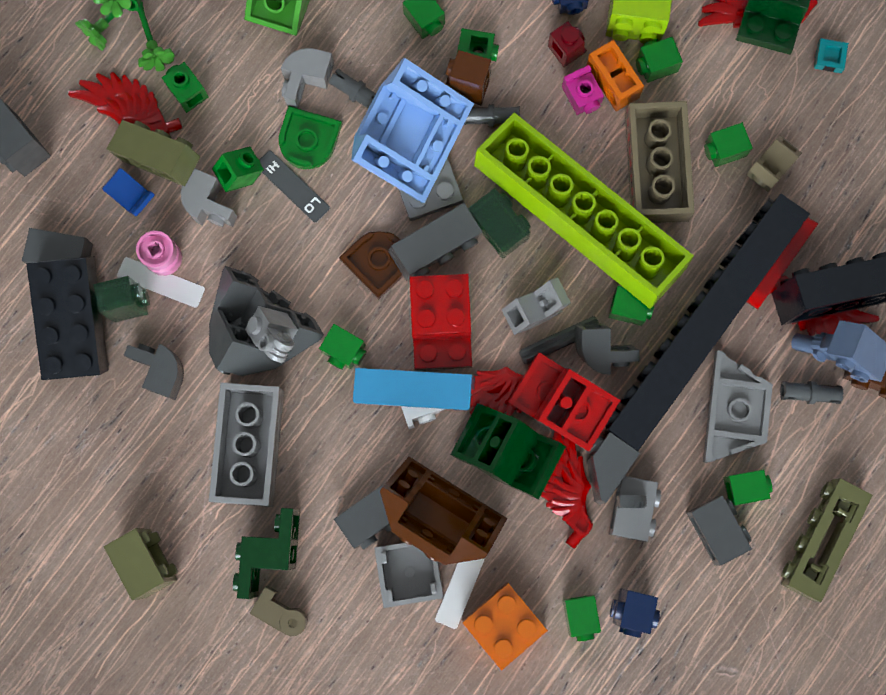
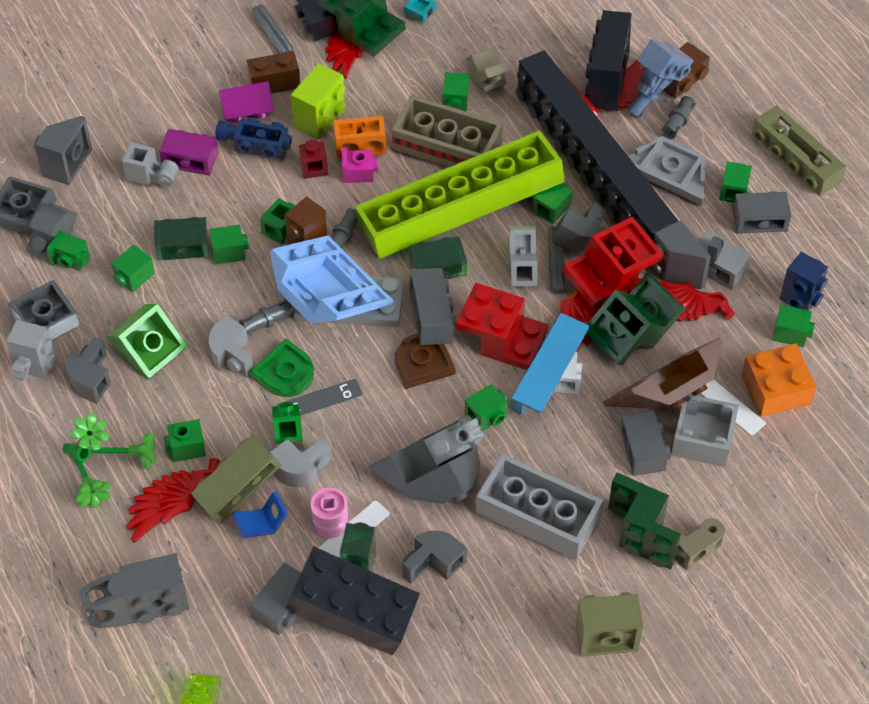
camera: 70 degrees left, 25 degrees down
green brick [636,36,683,83] -> none

